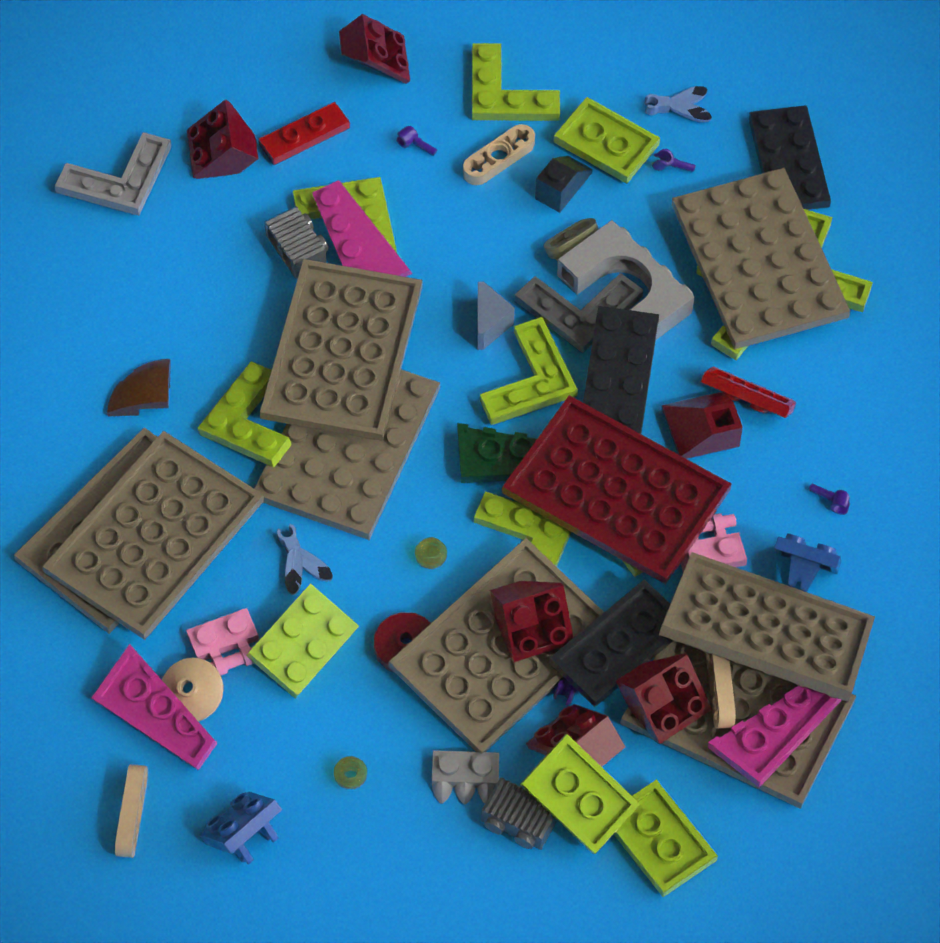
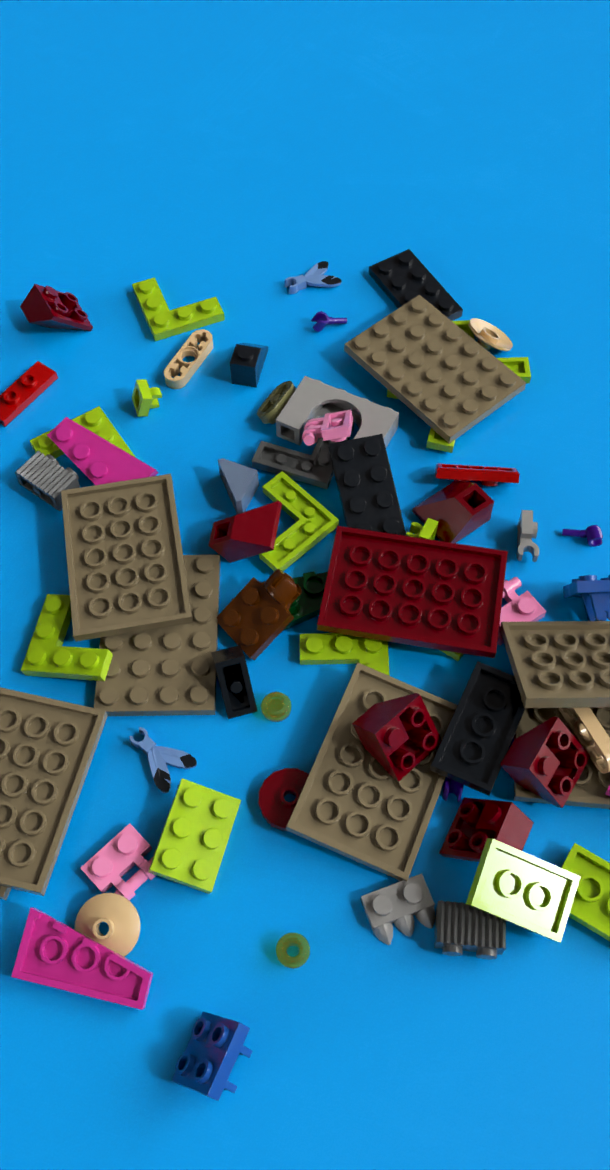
camera: 20 degrees left, 0 degrees up
tan beam [115,764,148,858] -> none
dark purple hand [396,126,437,156] -> none
lime plate [554,97,660,184] -> none
none -> lime tile [132,379,162,417]
none -> dark red slope [209,501,282,563]
none -> black slope [211,645,257,719]
none -> reddish brown plate [216,569,302,660]
none -> bright pink plate [302,409,353,446]
none -> lime tile [405,518,439,540]
none -> tan dish [468,318,513,351]
none -> light grey plate [516,510,540,562]

